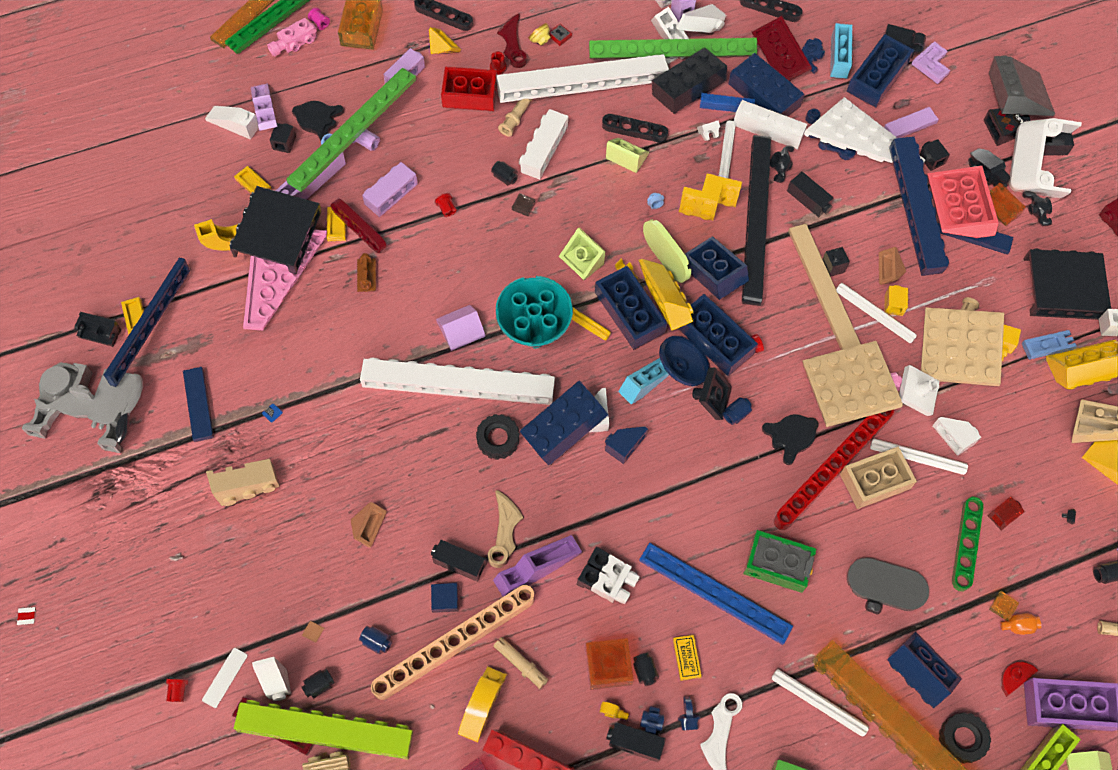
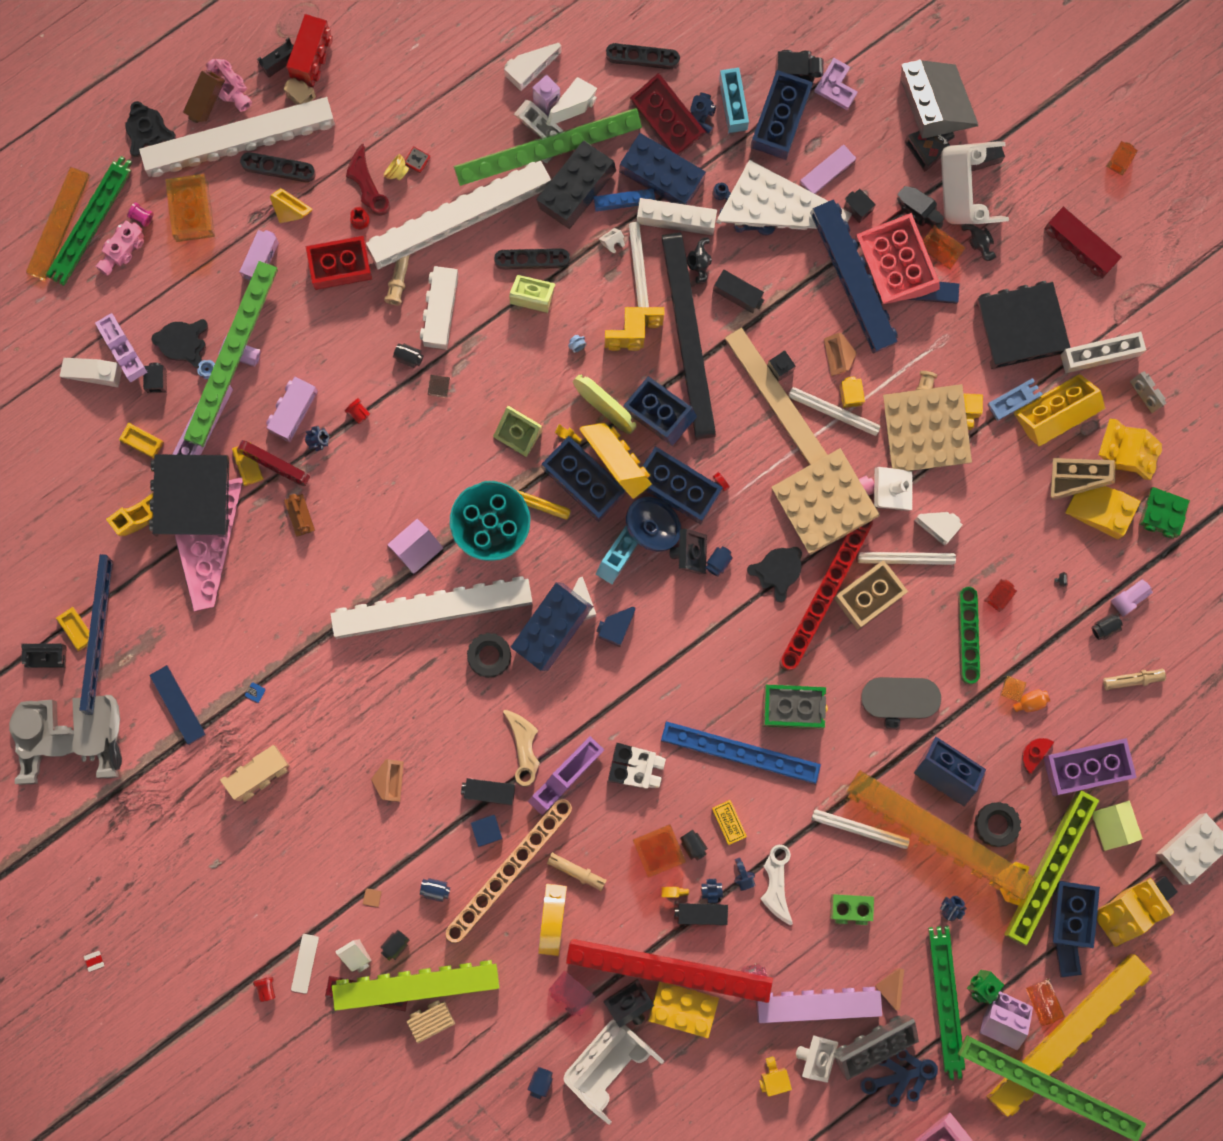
camera: 20 degrees left, 15 degrees up
none -> dark blue gear [305,426,329,451]

